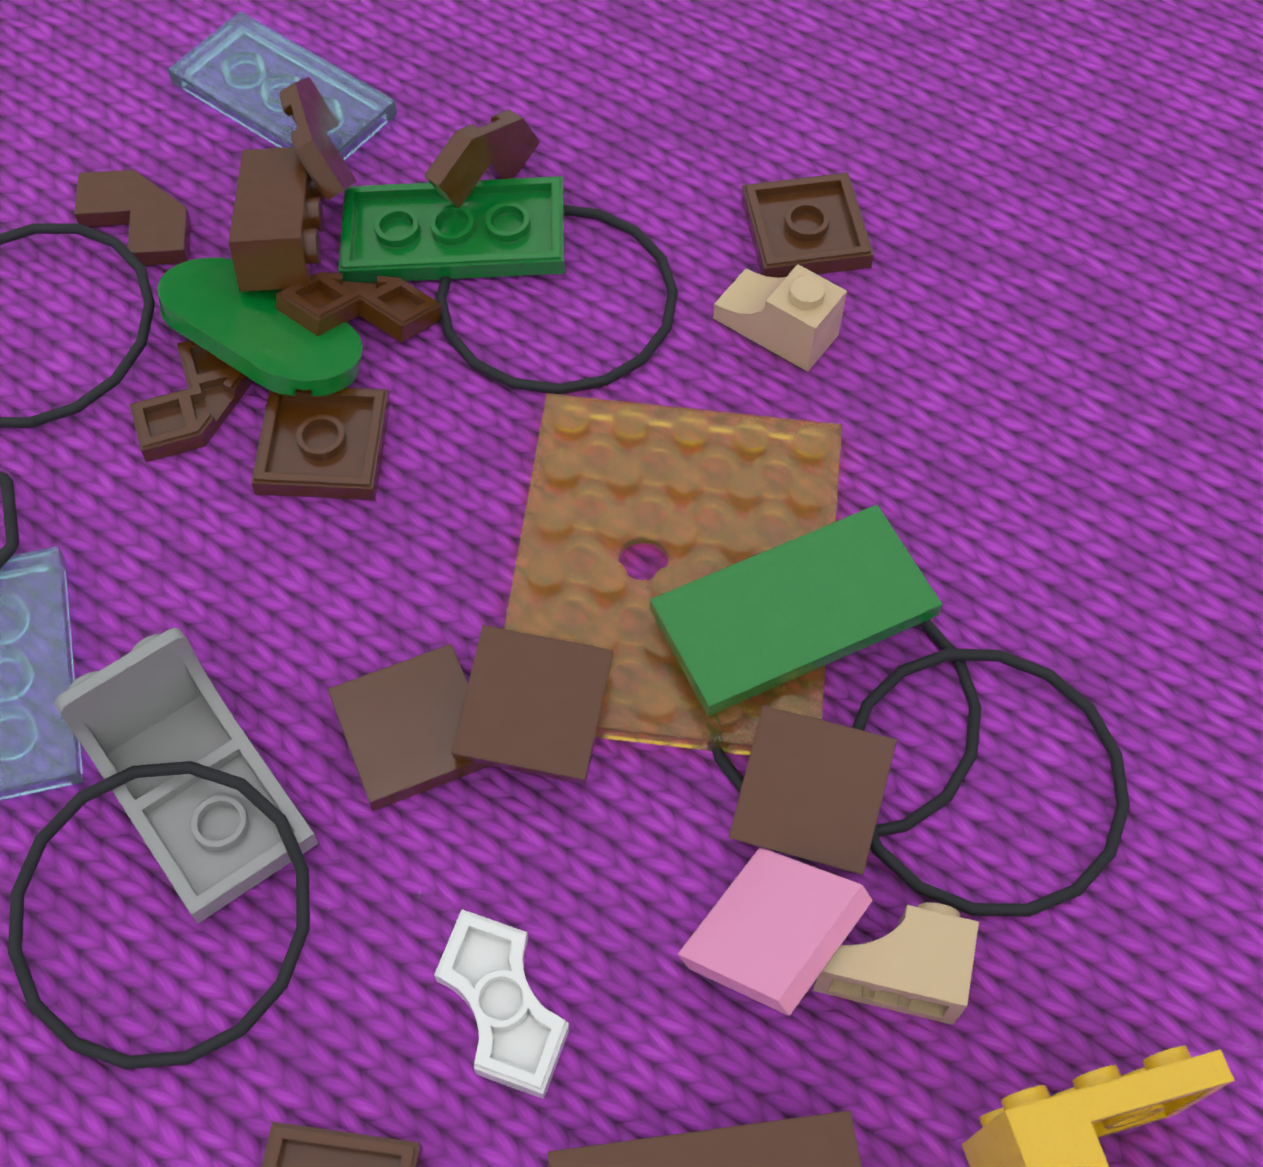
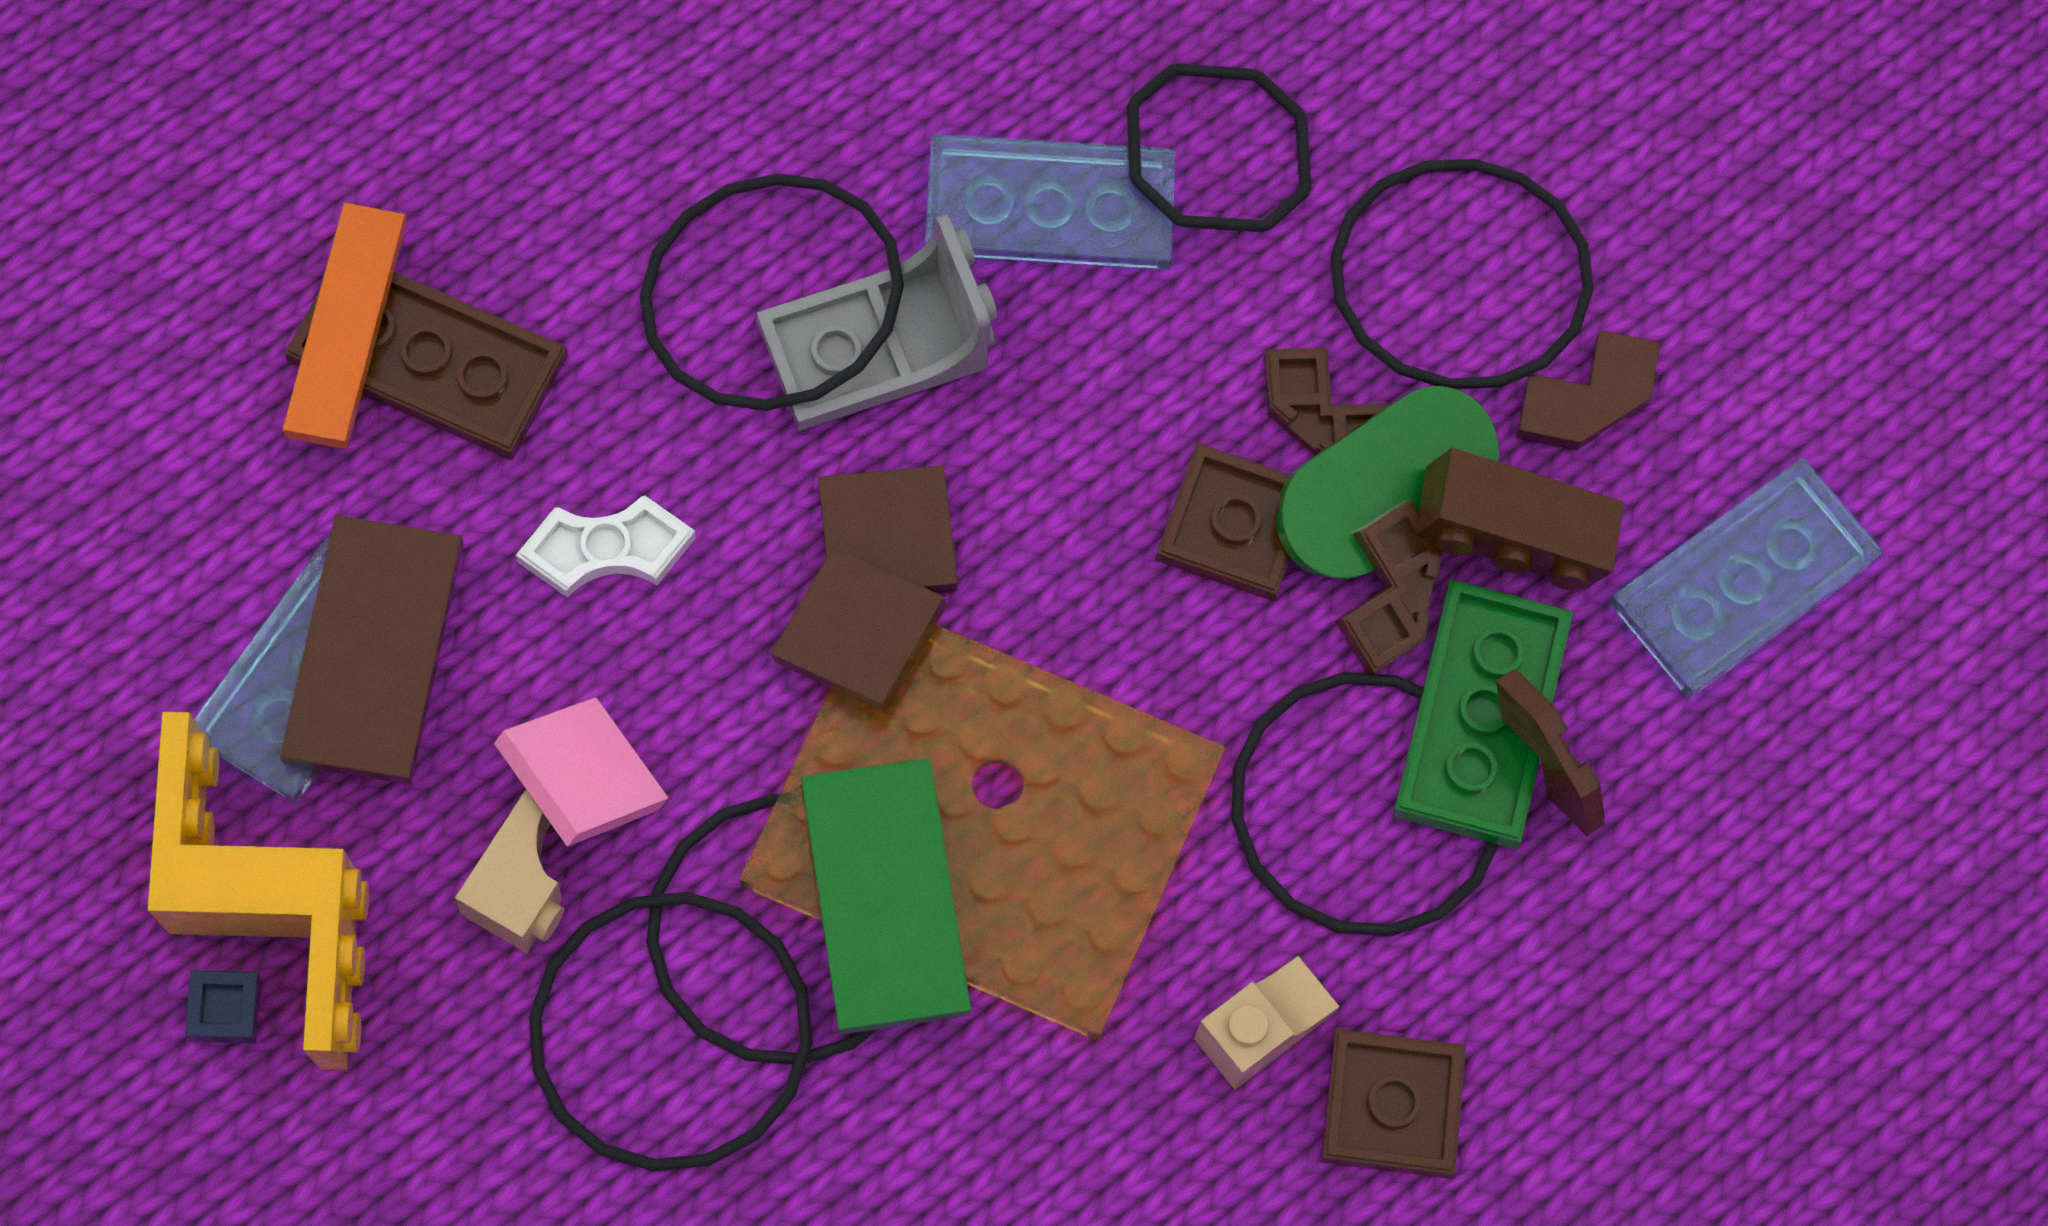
camera: 100 degrees right, 10 degrees up
tile [279,76,357,200] -> none
reddish brown tile [729,705,897,875] -> none

